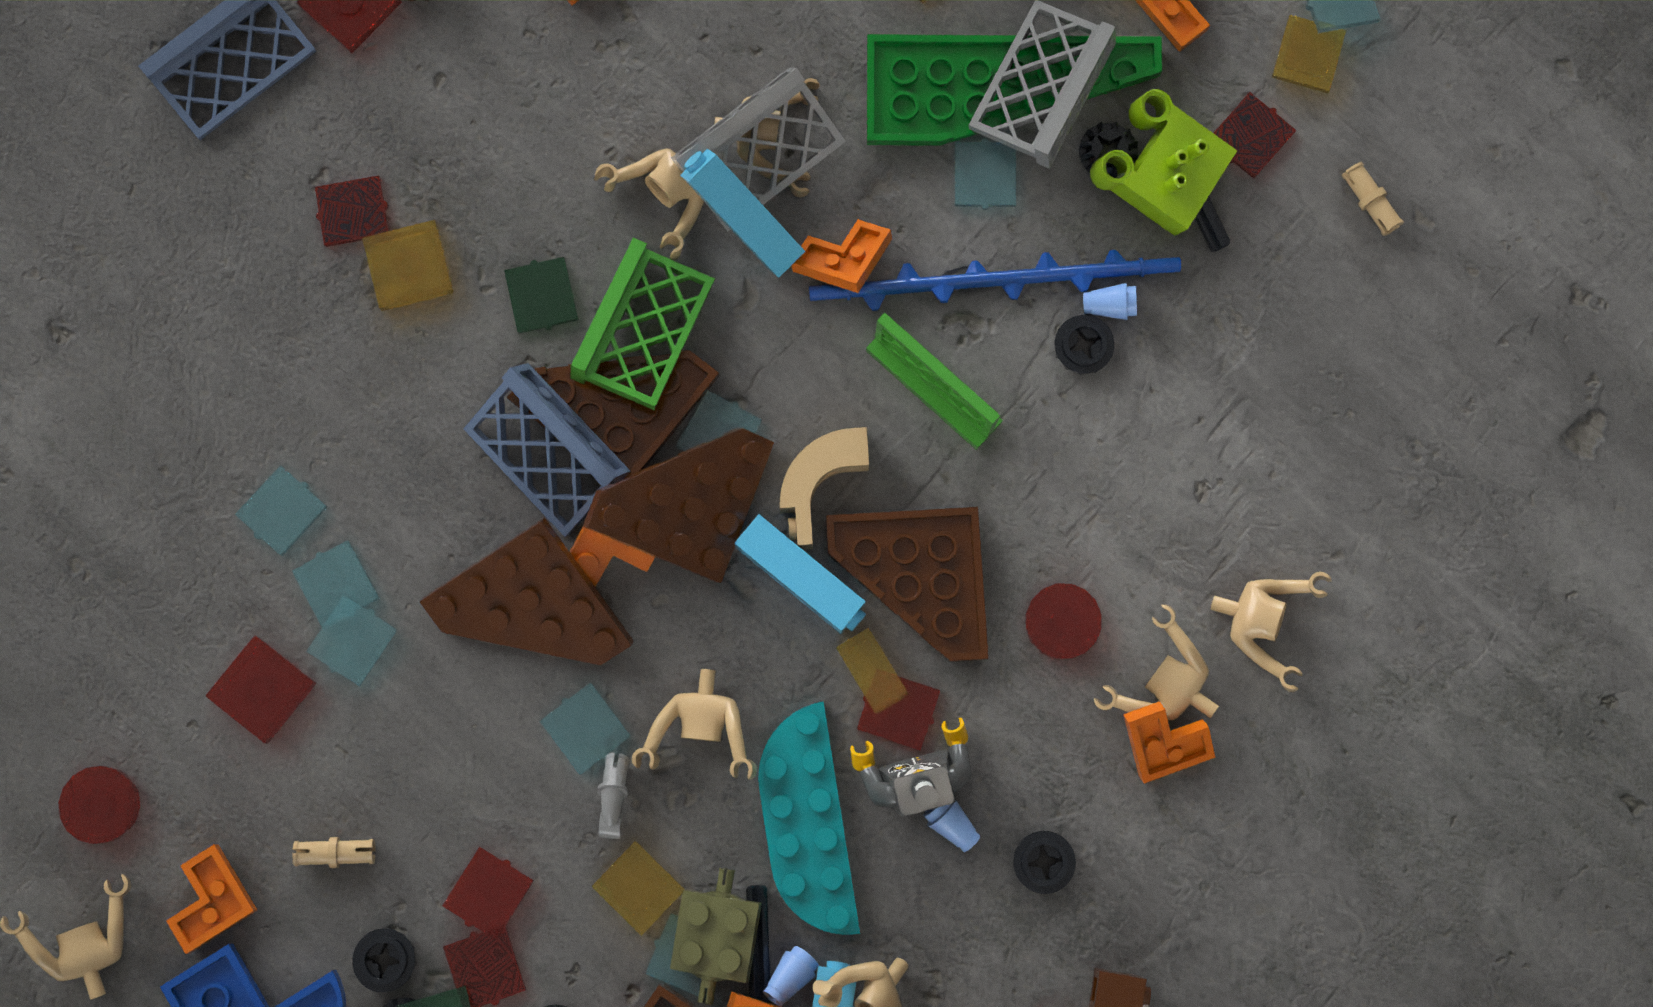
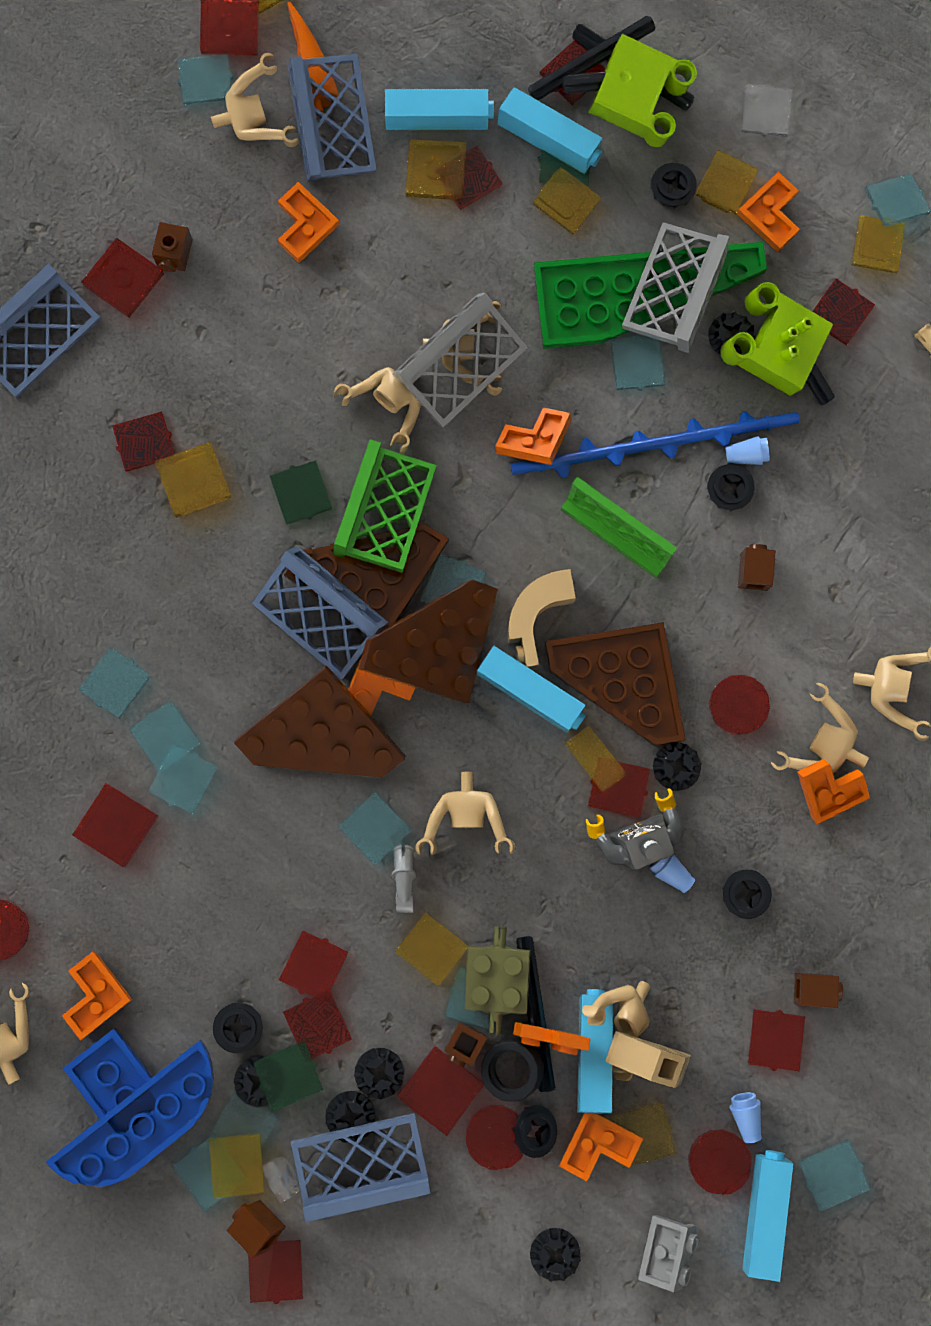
camera: 10 degrees left, 0 degrees up
tan pin [292,837,376,868] -> none
medium azure brick [680,149,806,278] -> none
teal plate [758,701,860,935] -> none
light blue cone [763,946,819,1007] -> none
none -> black gear [653,742,702,791]
none -> reddish brown brick [738,544,776,591]

